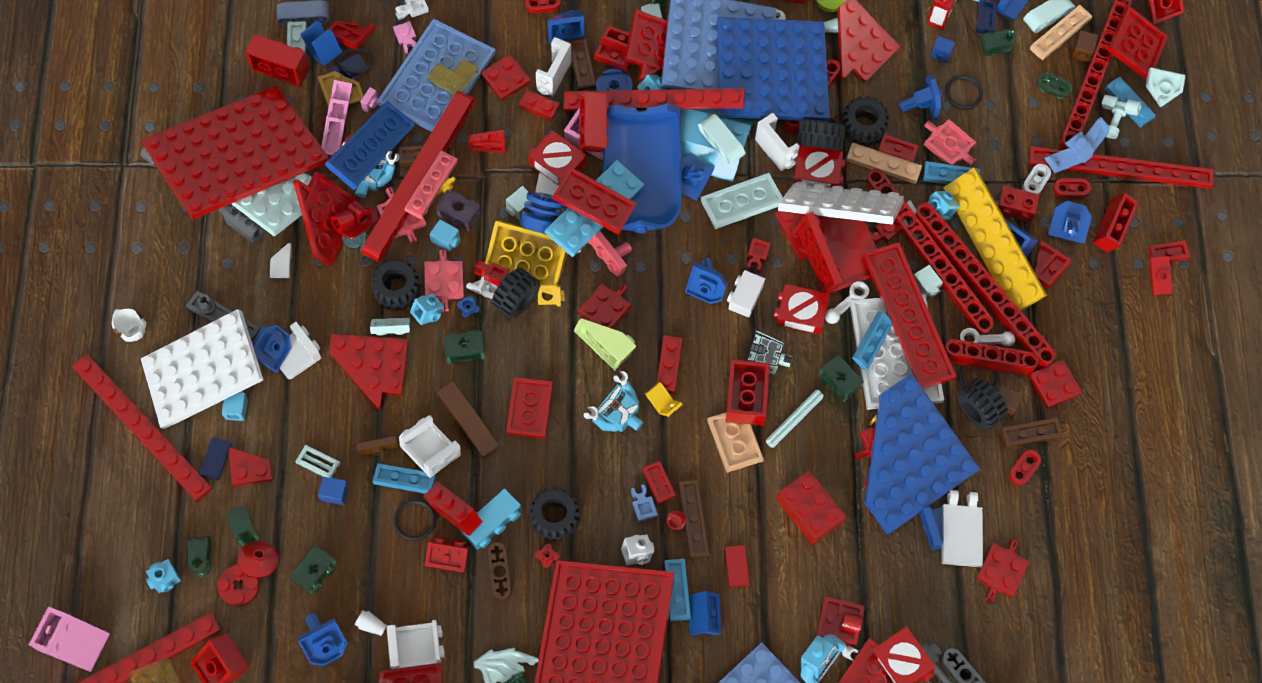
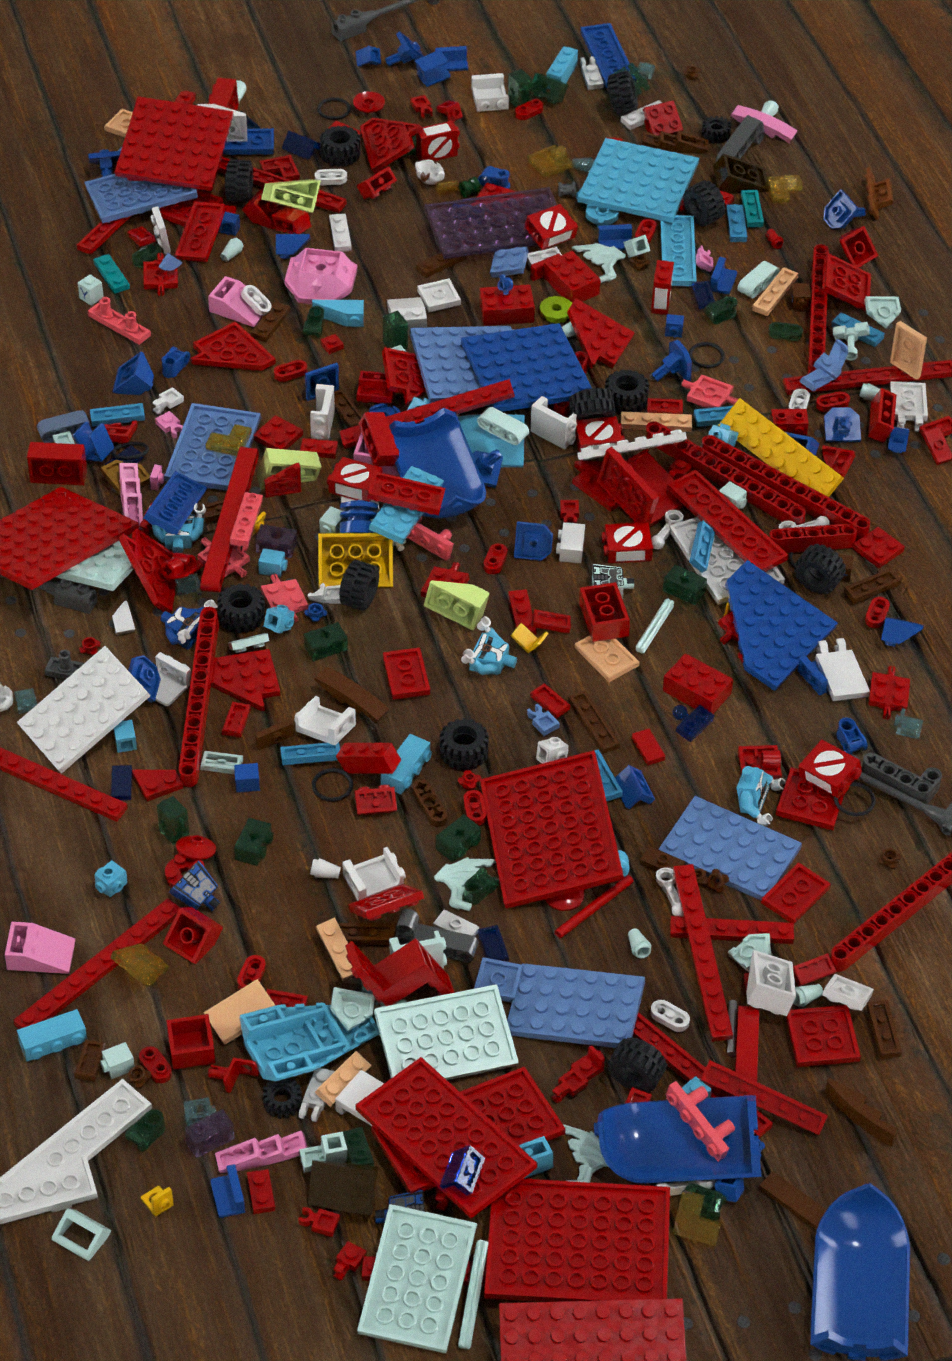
camera: 15 degrees left, 20 degrees down
clear green piece [187,536,211,577] -> none
blue piece [297,613,347,666] -> none
red plate [474,260,510,286] -> none
yellow bracket [538,285,565,306] -> none
red plate [667,510,686,530] -> none
light aqua plate [701,173,783,229] -> none
none -> clear light blue bracket [14,688,37,713]
none -> red plate [79,637,101,655]
none -> dark azure plate [90,403,145,427]
none -> torso [160,599,218,650]
none -> torso [169,860,220,911]
none -> red beam [179,607,219,787]
none -> red plate [222,702,251,738]
none -> yellowish green wedge [256,448,321,489]
none -> clear green brick [436,814,481,862]
none -> red plate [463,790,487,826]
none -> red plate [483,543,508,574]
none -> red plate [532,609,571,633]
none -> clear blue plate [672,705,715,743]
none -> blue piece [836,717,868,755]
none -> light aqua cone [859,383,880,400]
none -> blue slope [881,617,924,647]
none -> blue bracket [888,427,909,453]
none -> light nougat tile [890,321,927,380]
none -> white tile [890,381,928,432]
none -> clear light blue bracket [894,708,924,739]

